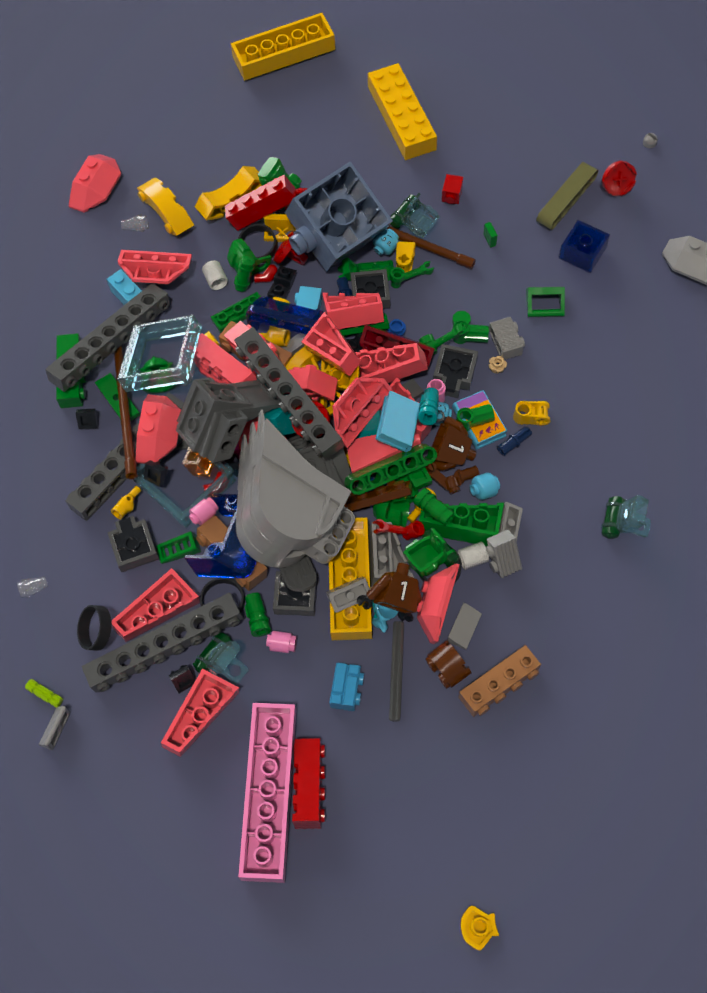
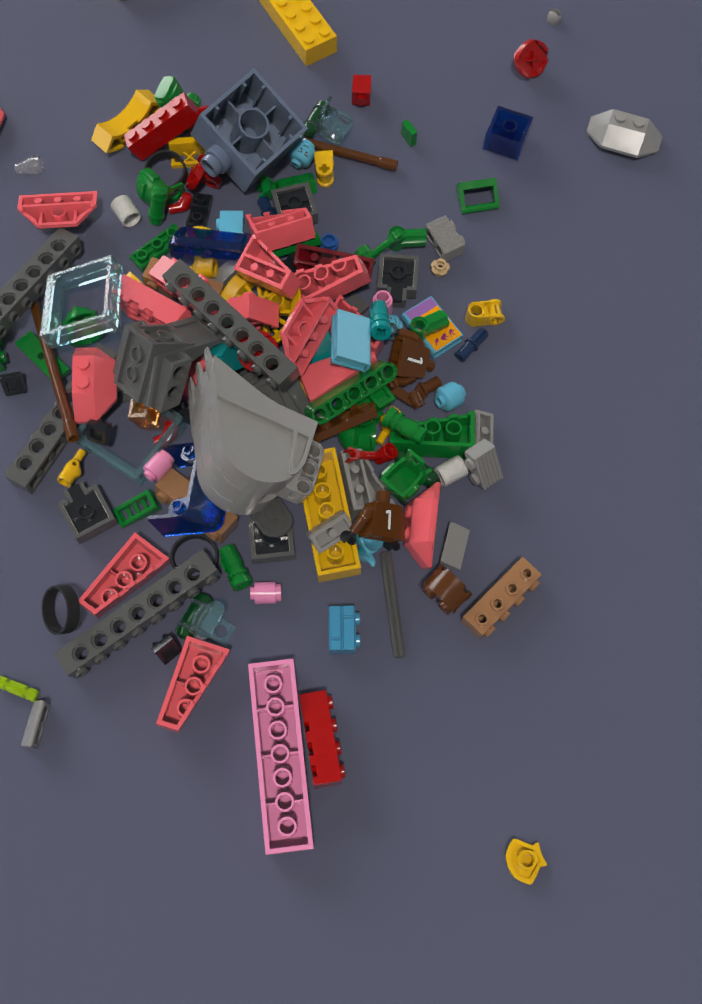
camera: 15 degrees left, 5 degrees up
medium azure brick [106,269,142,305] -> none
yellow brick [137,178,194,236] -> none
green brick [390,261,434,288] -> none
green tile [452,311,471,325] -> none
olive beam [536,162,599,230] -> none
clear light blue piece [601,495,651,539] -> none

